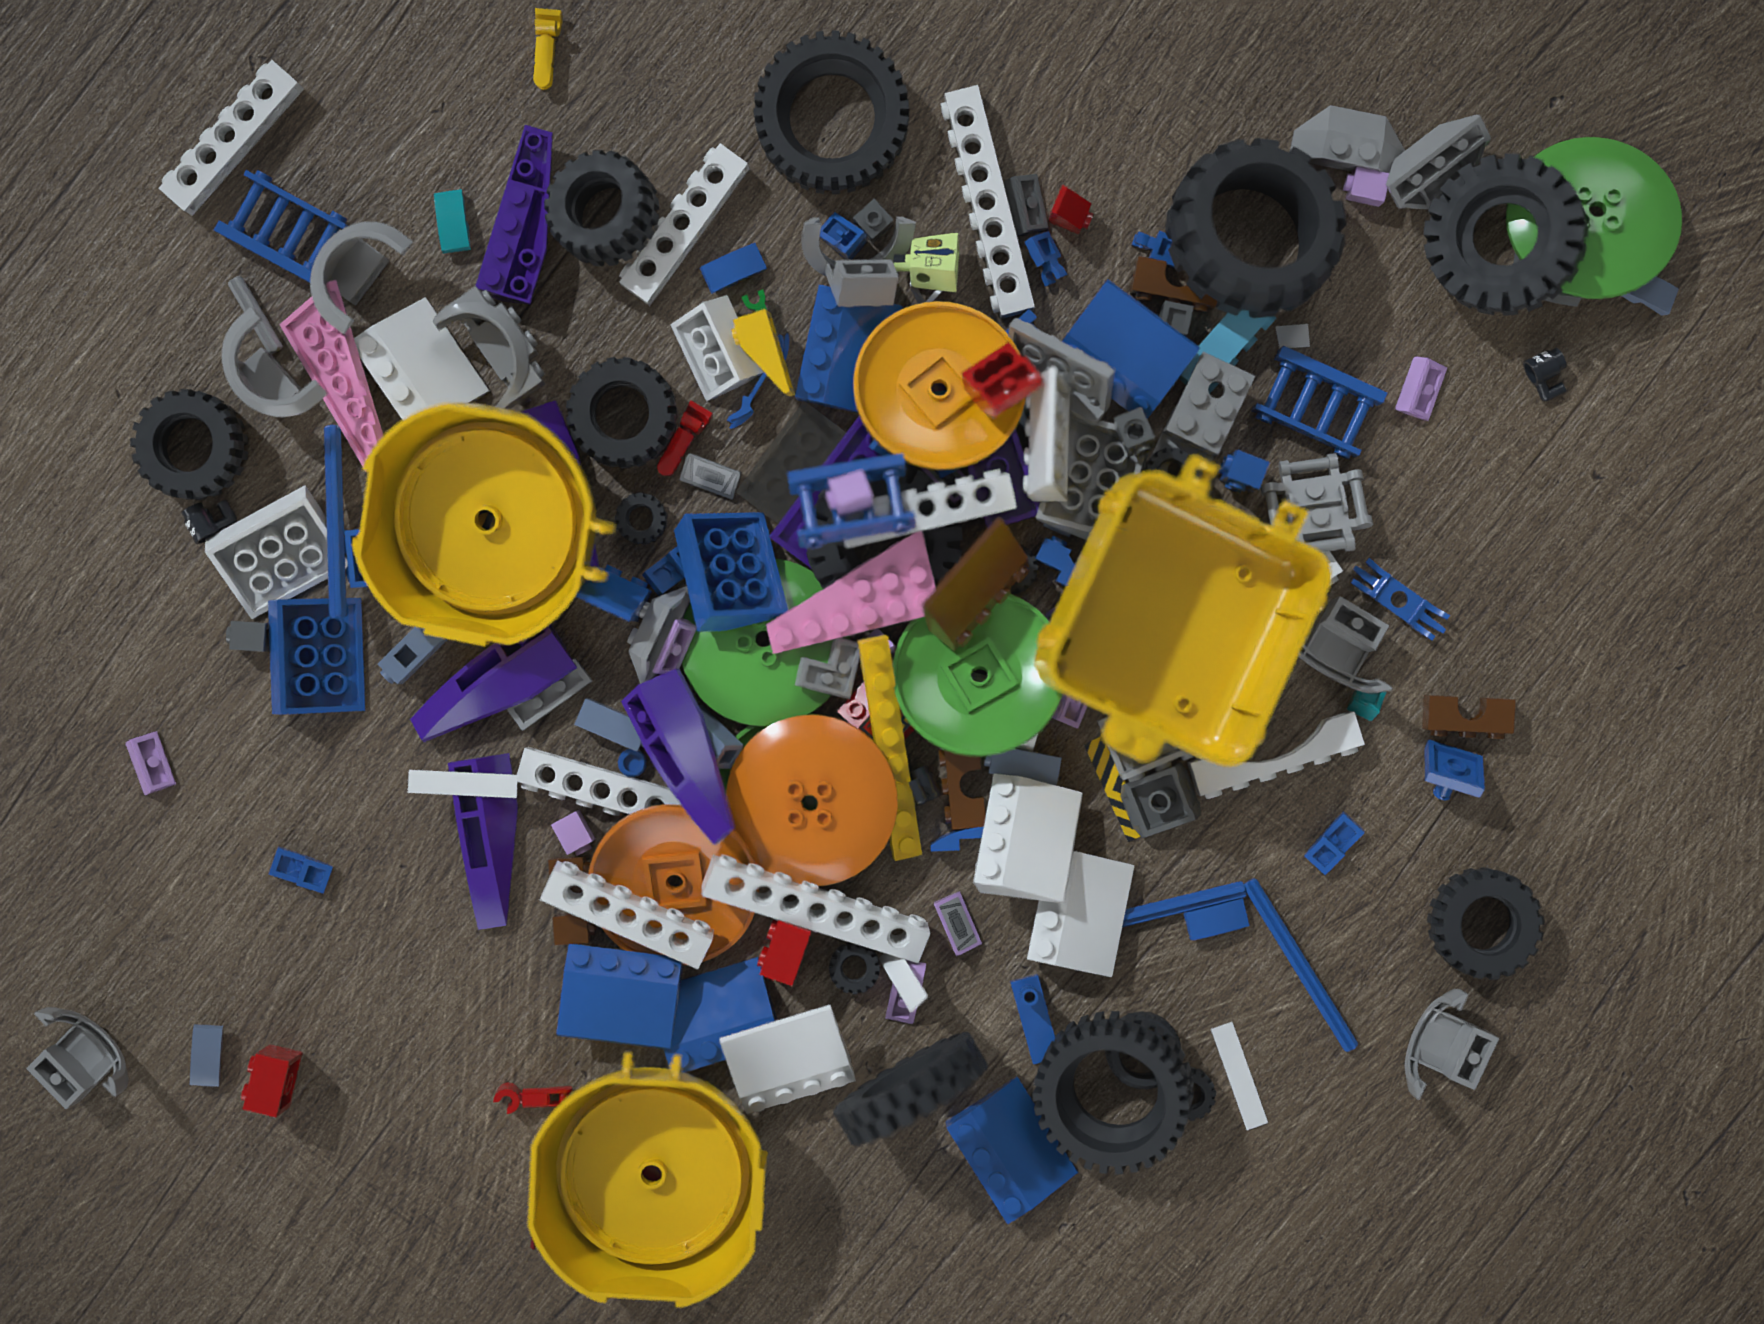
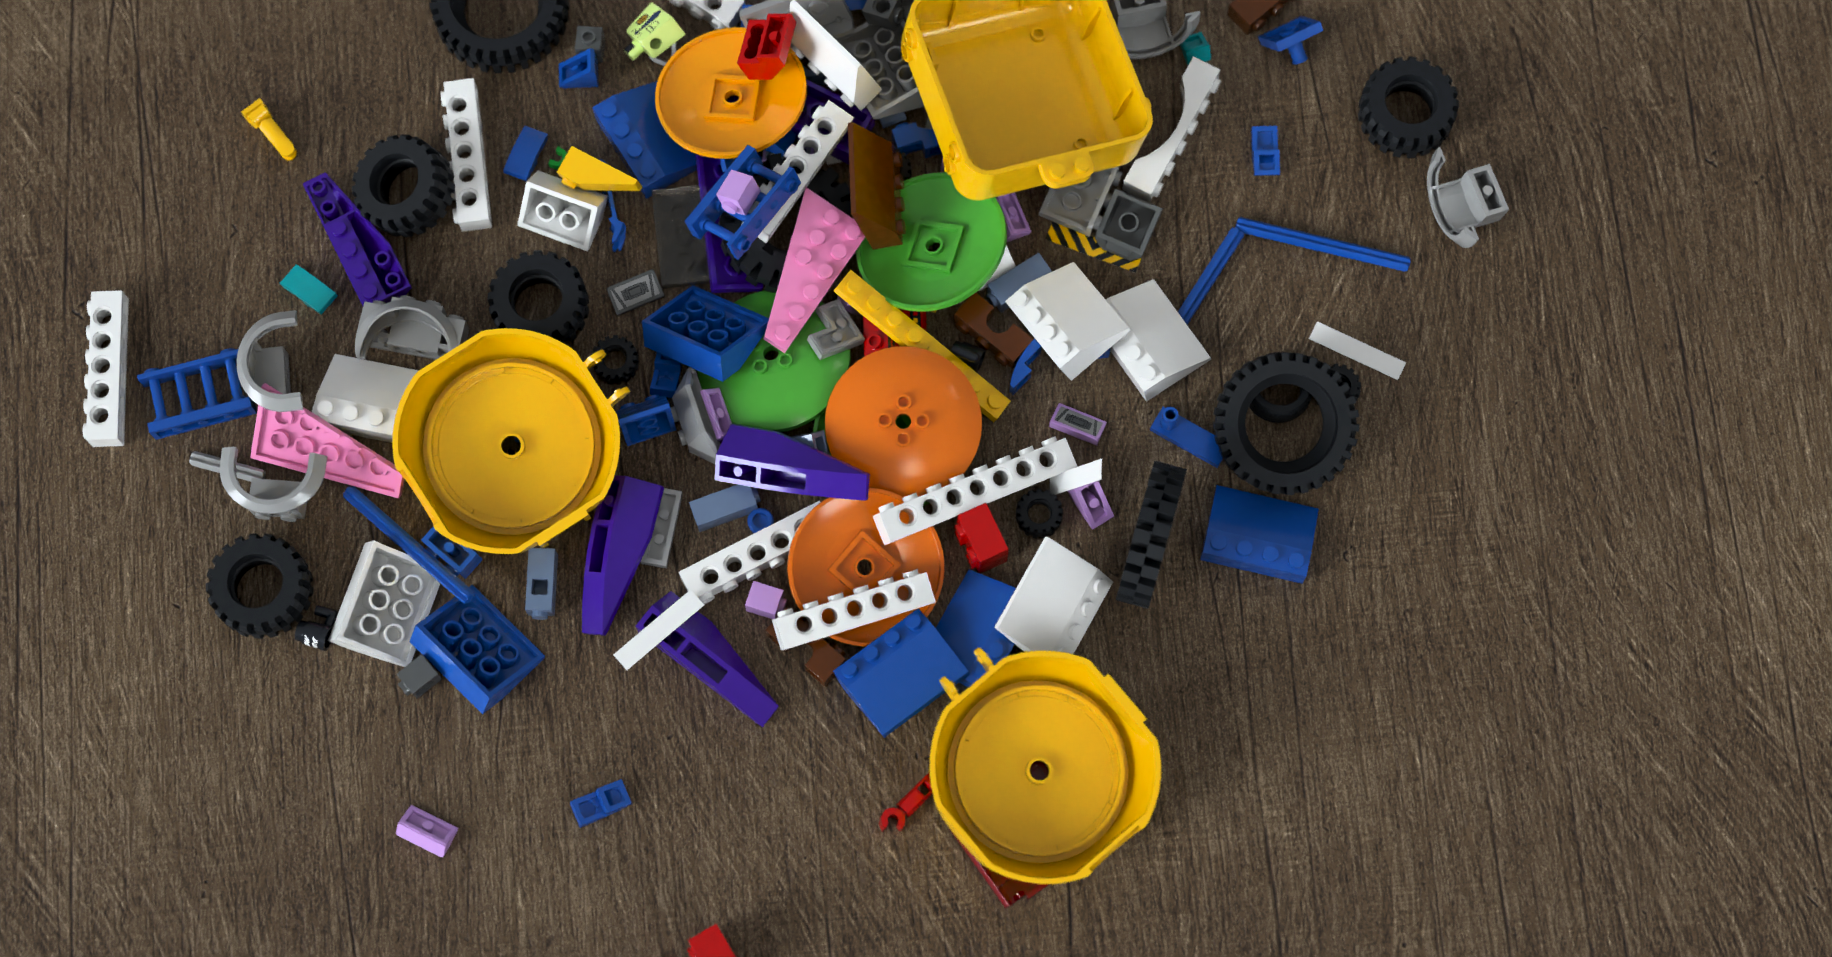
camera: 45 degrees left, 15 degrees down
red piece [657,400,713,476] -> none
light grey piece [801,217,916,307] -> none
blue slope [1184,898,1250,940] -> none

